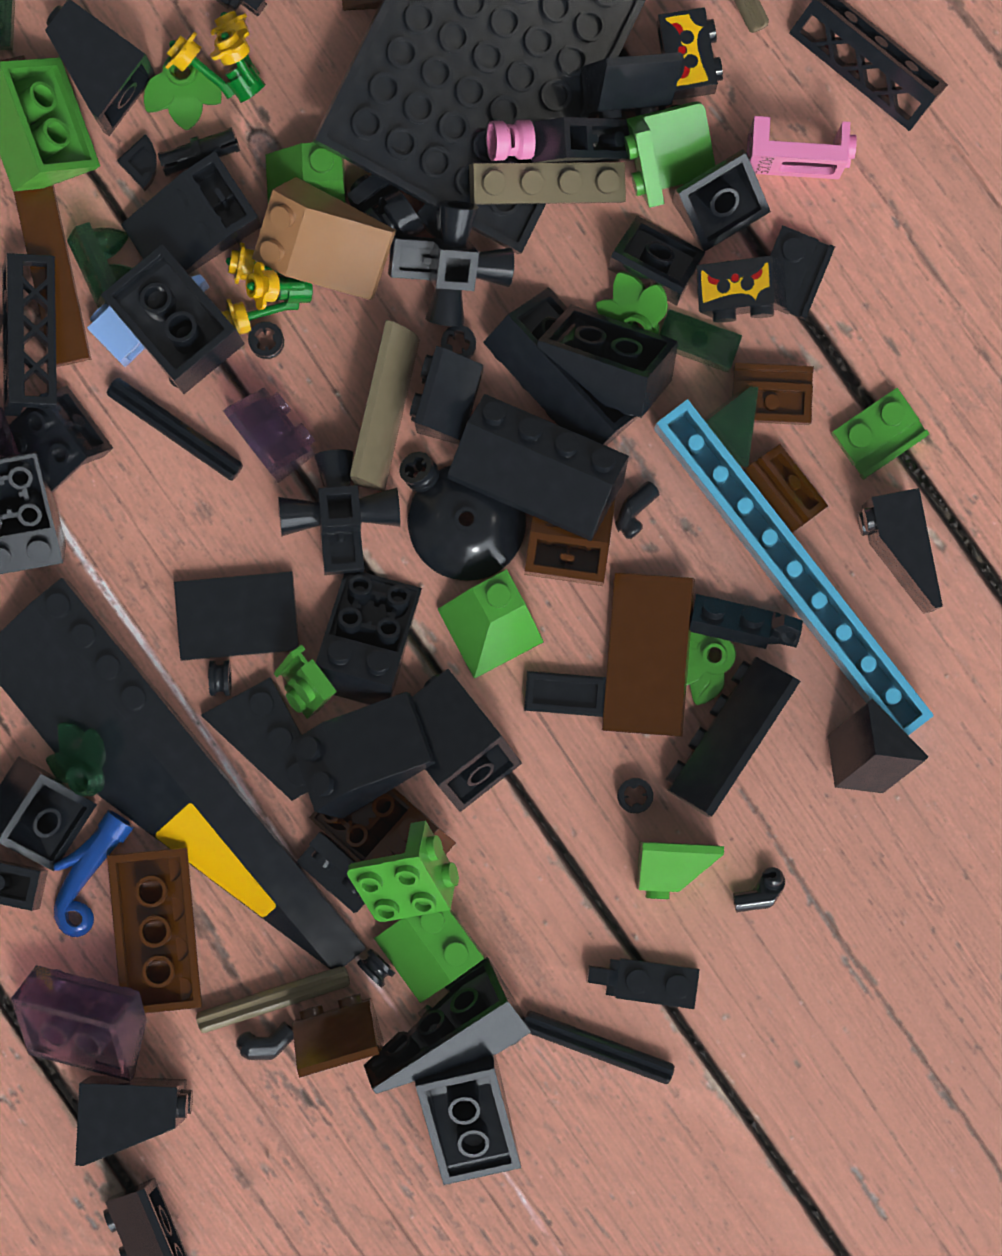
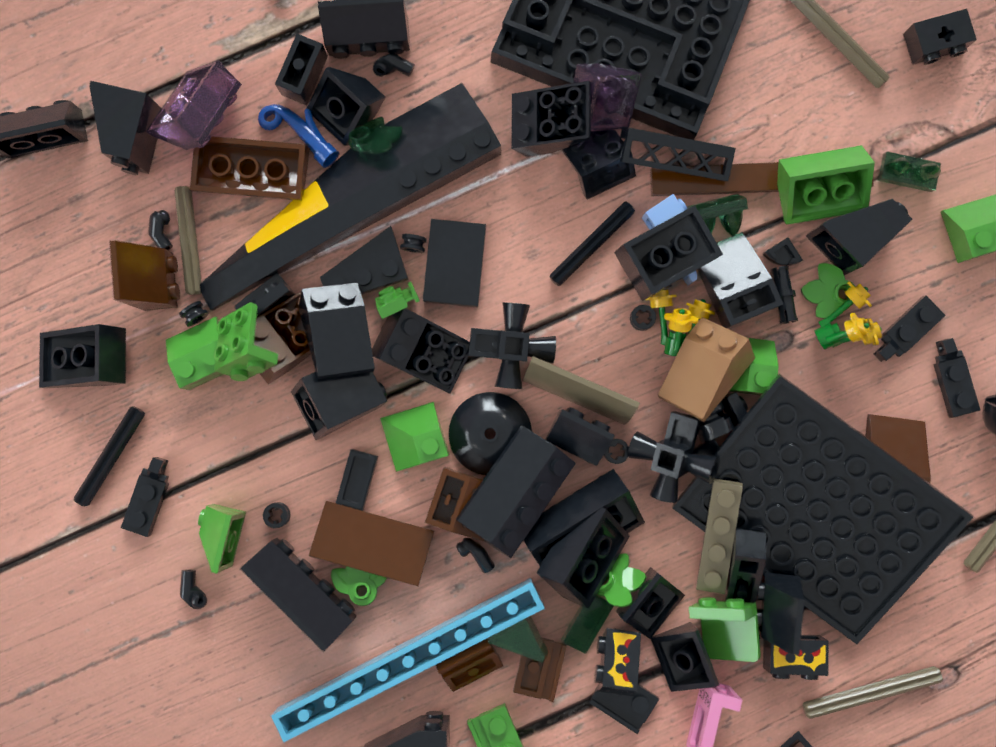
camera: 100 degrees right, 0 degrees up
clear purple slope [223,387,315,483] -> none
black wedge [363,957,531,1094] -> none
black bush [399,452,439,492] -> none
bright pink wheel [486,120,536,161] -> none
black hinge [689,594,803,649] -> none
black slope [828,699,929,793] -> none

